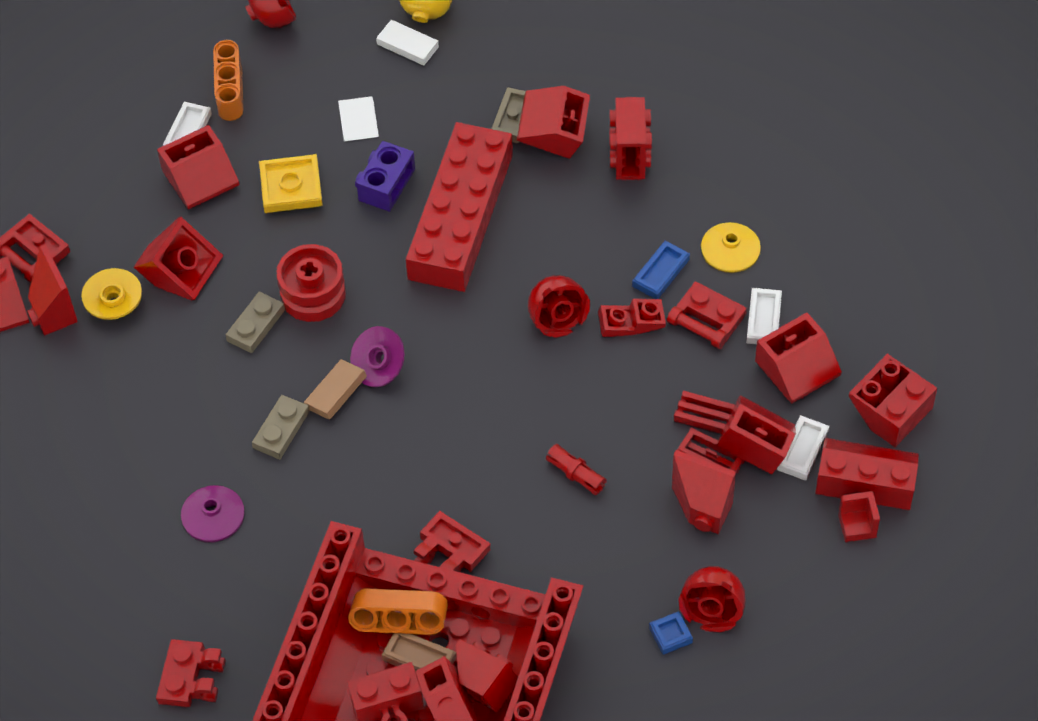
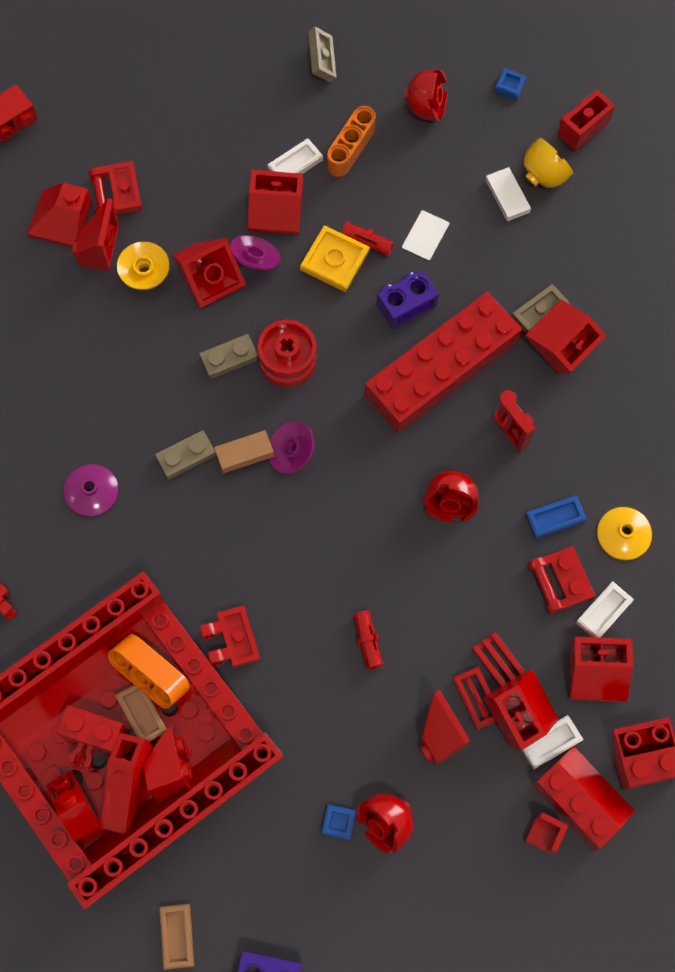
camera: 30 degrees right, 15 degrees up
red slope [598,299,666,337] -> none
red brick [609,97,652,180] -> none
none -> magenta dish [230,235,281,271]
none -> dark tan plate [308,27,337,82]
none -> red pin [341,221,394,257]
none -> red plate [493,390,536,453]

